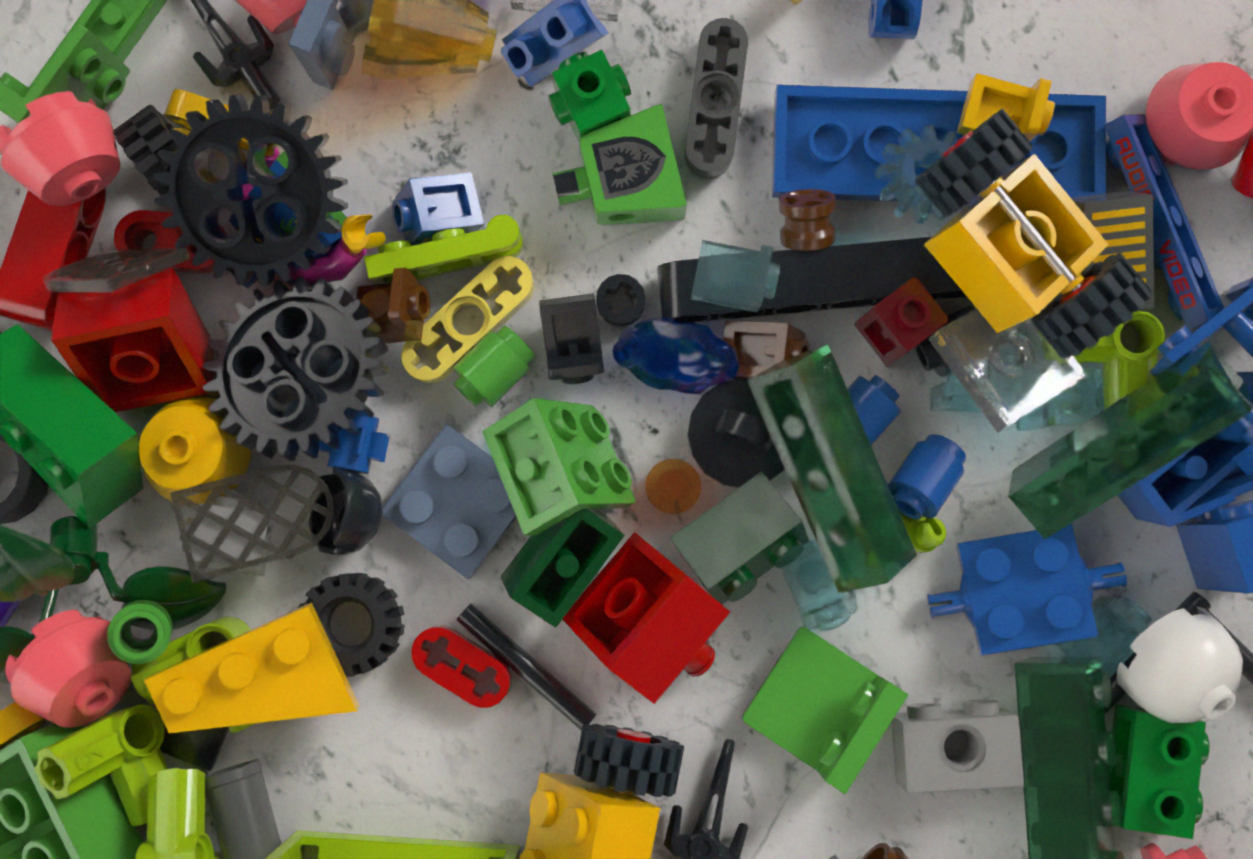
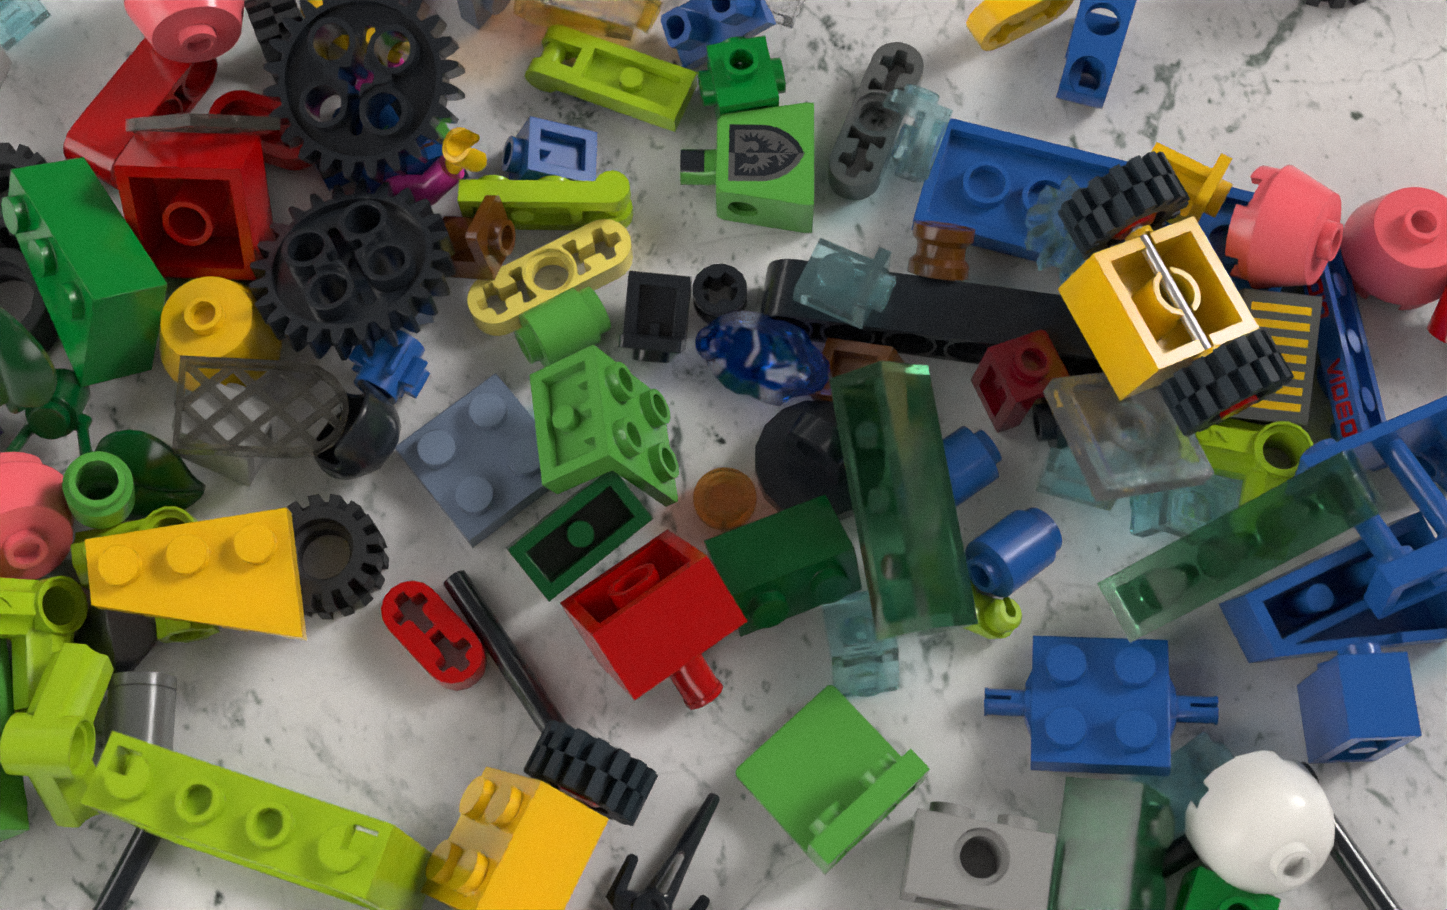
camera: 15 degrees right, 15 degrees down
none -> lime plate [525,24,698,132]
none -> clear light blue bracket [882,84,953,183]
none -> coral cone [1225,164,1343,289]

